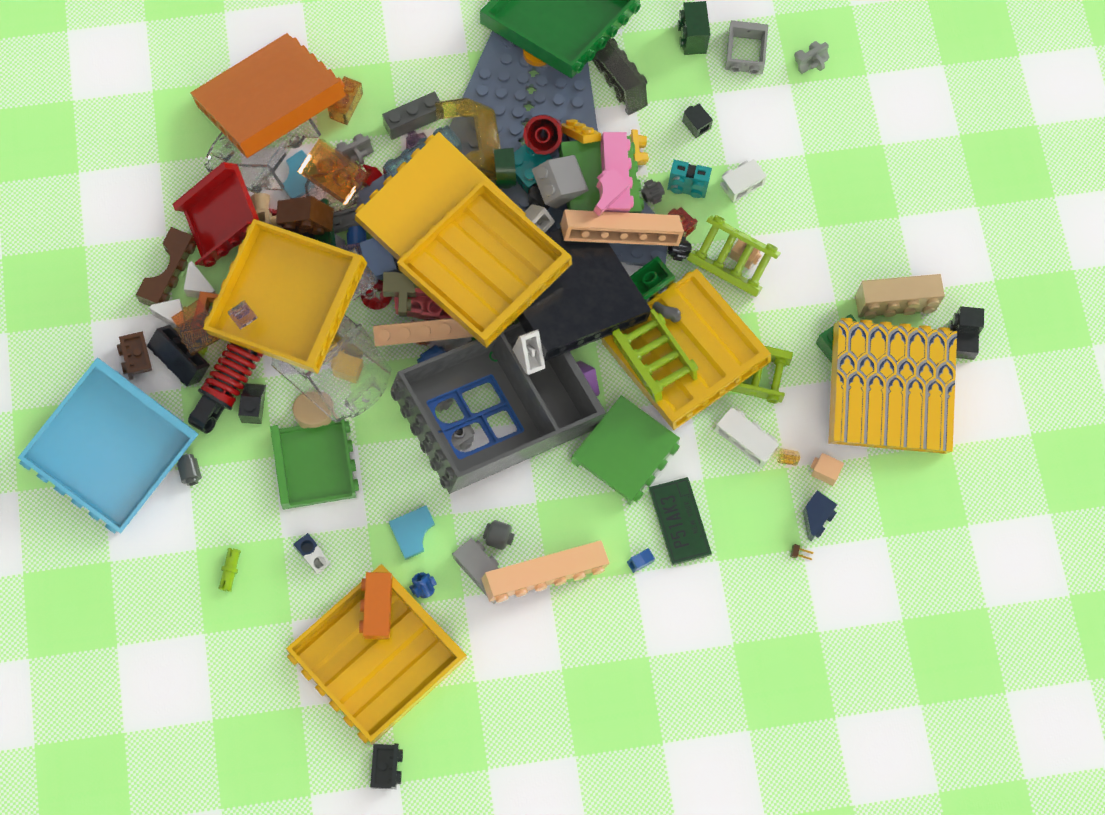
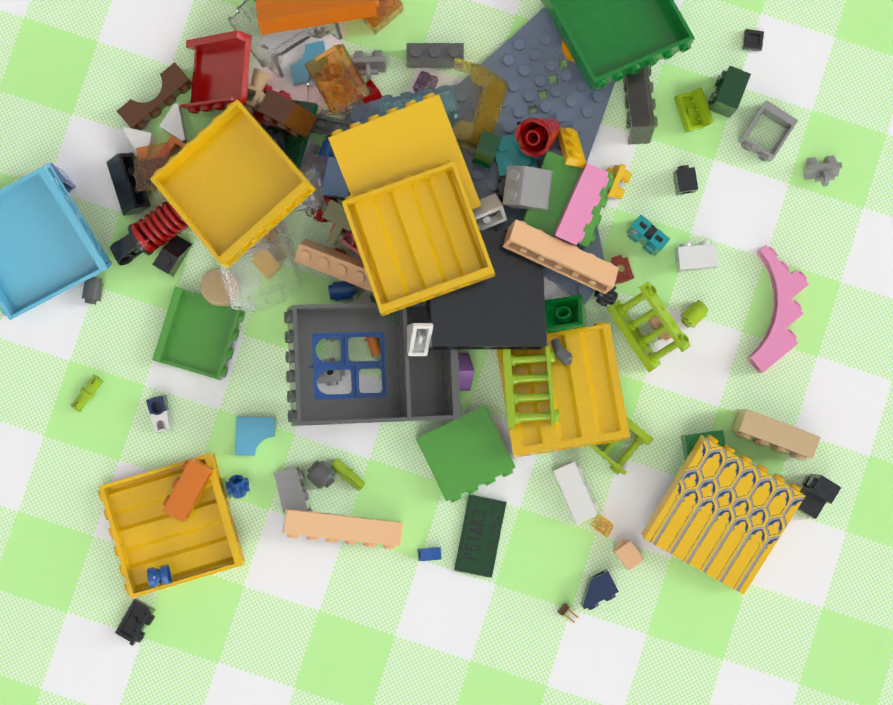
camera: 30 degrees right, 15 degrees up
reddish brown bracket [117,331,152,380] -> none
tile [228,300,257,330] -> none
bright pink arch [593,167,630,216] -> none
dark grey gear [641,179,665,205] -> none
none -> blue wheel [147,565,172,587]
none -> lime axle [331,458,365,491]
none -> orange pin [364,337,380,357]
none -> lime bracket [673,87,714,133]
none -> lime brick [680,300,709,328]
none -> bright pink arch [747,245,809,373]

